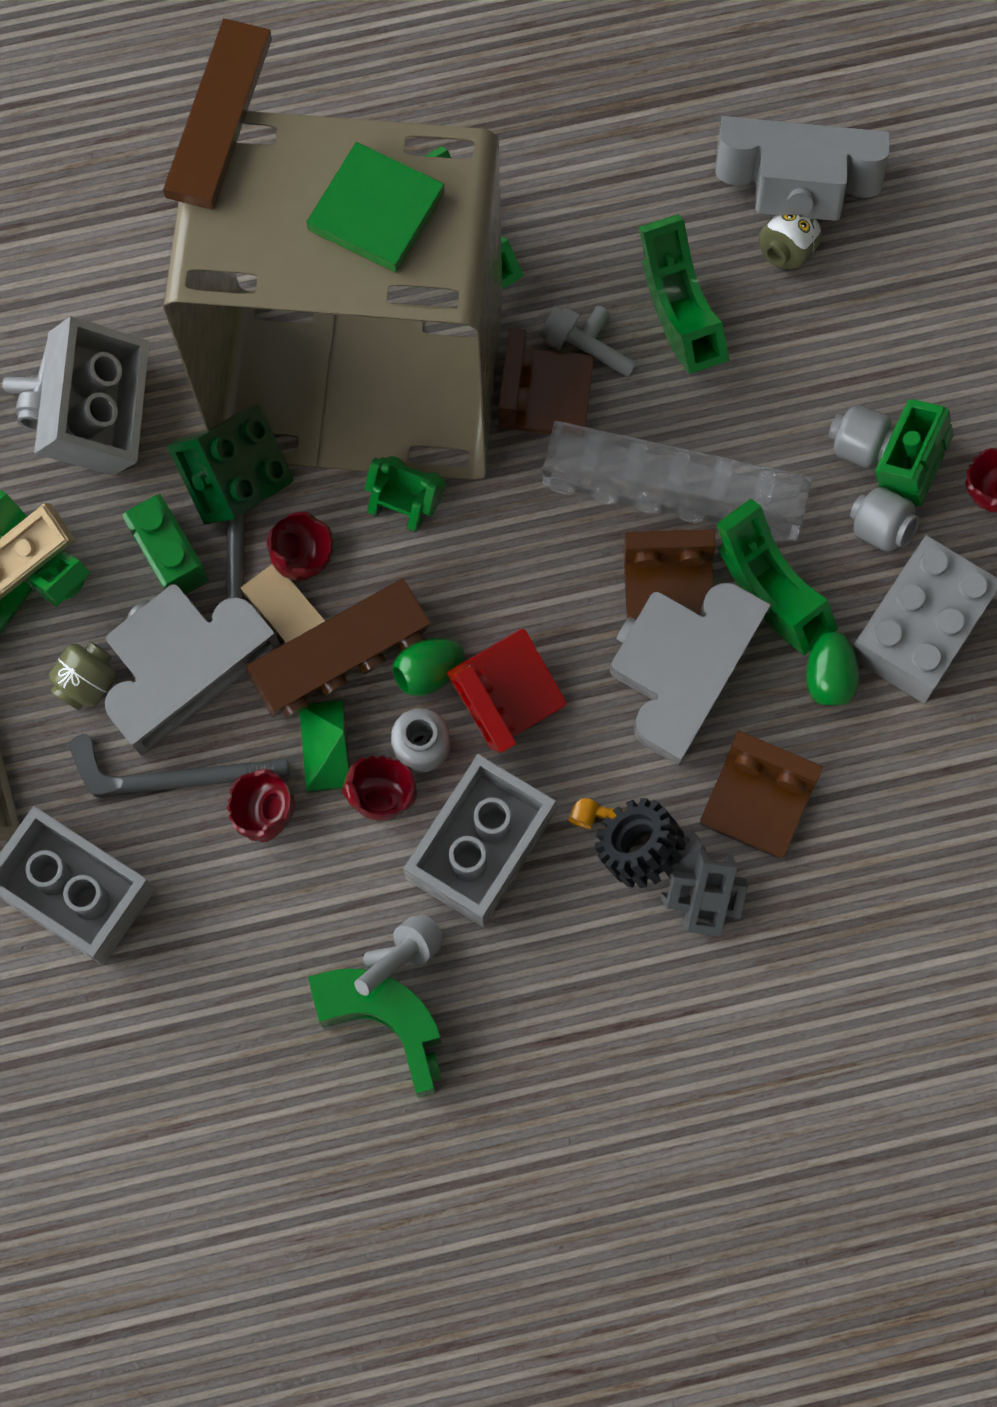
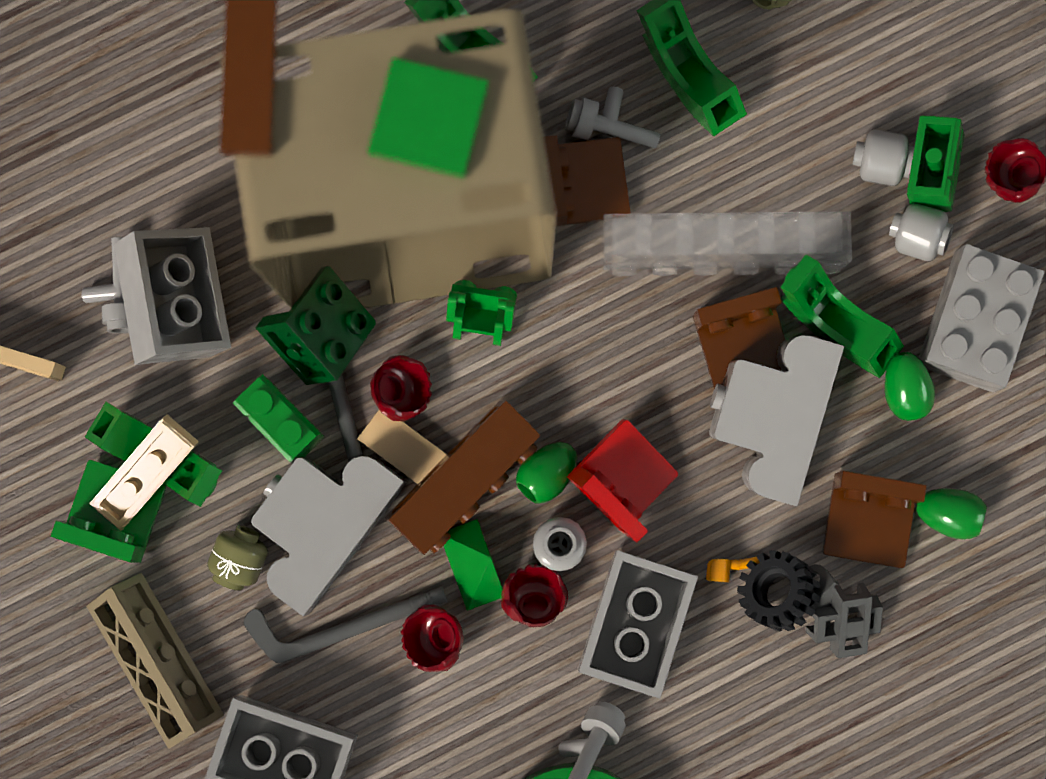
camera: 15 degrees left, 10 degrees up
none -> green animal [916,488,987,540]

